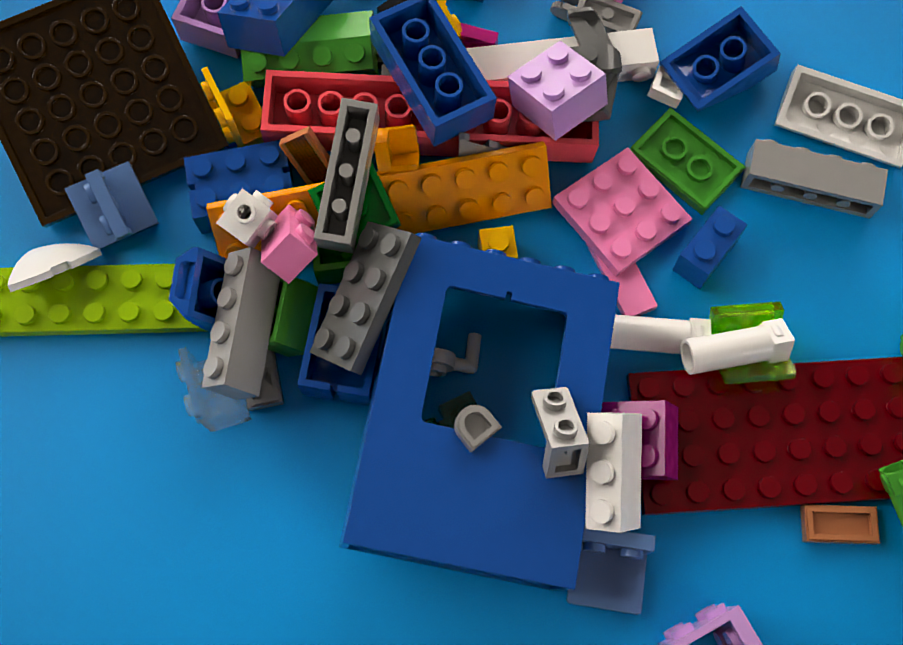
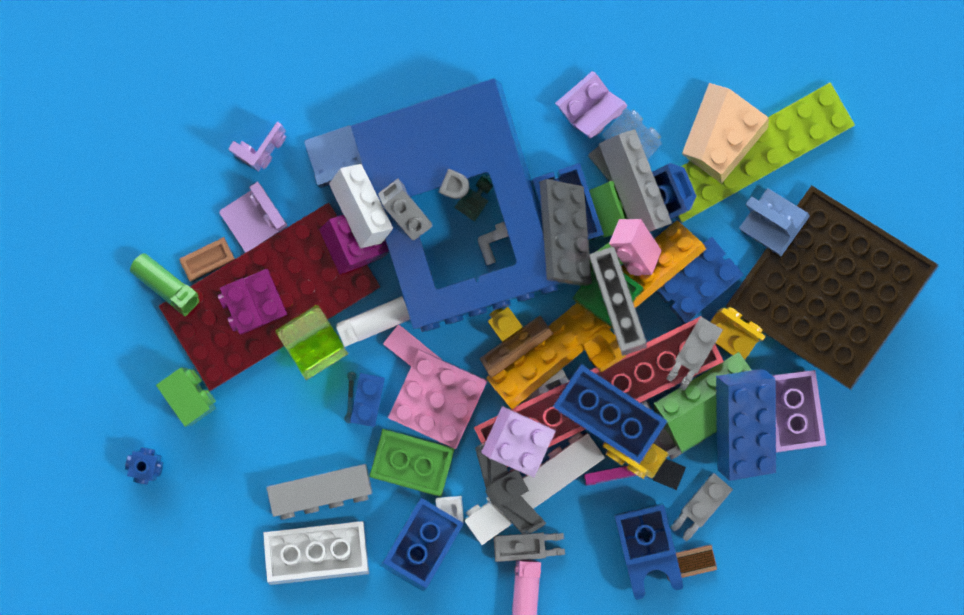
camera: 150 degrees right, 15 degrees up
white brick [7,243,102,292] -> none
white brick [216,188,278,248] -> none
tile [279,126,330,185] -> none
white piece [680,318,795,375] -> none
none -> magenta plate [218,269,288,335]
none -> lavender bracket [220,182,288,252]
none -> clear smoke hinge [344,371,357,423]
none -> medium nougat tile [480,316,553,377]
none -> lavender bracket [555,71,627,138]
none -> light grey hinge [666,317,723,390]
none -> light nougat wedge [682,83,769,184]

